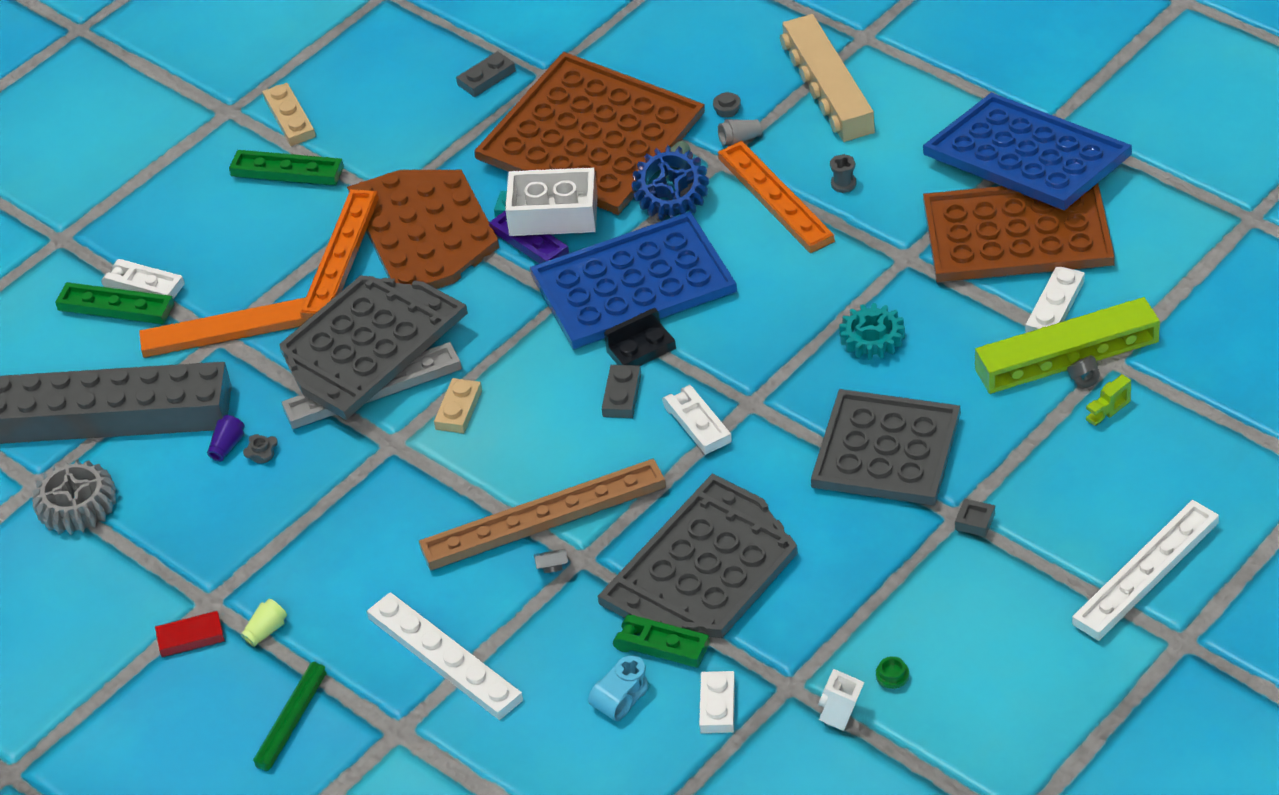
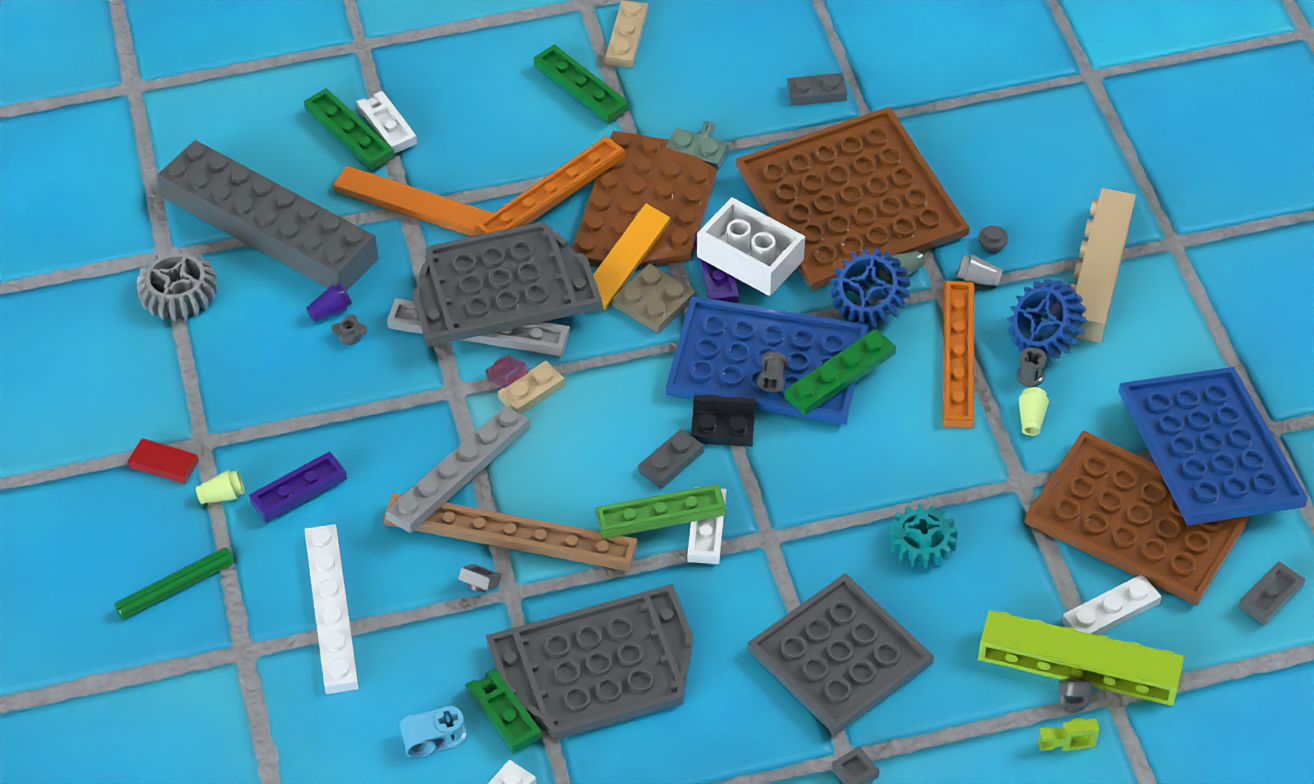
camera: 30 degrees right, 5 degrees up
none -> dark purple plate [249,451,347,523]
none -> light grey plate [386,406,530,533]
none -> clear pink plate [485,355,529,388]
none -> light orange tile [593,204,670,311]
none -> bright green tile [595,484,726,539]
none -> dark tan plate [612,263,696,334]
none -> sand green plate [666,121,729,171]
none -> dark grey bush [757,352,788,393]
none -> green plate [784,329,896,416]
none -> blue gear [1007,279,1088,361]
none -> yellowish green cone [1018,387,1049,436]
none -> dark grey plate [1238,561,1305,625]

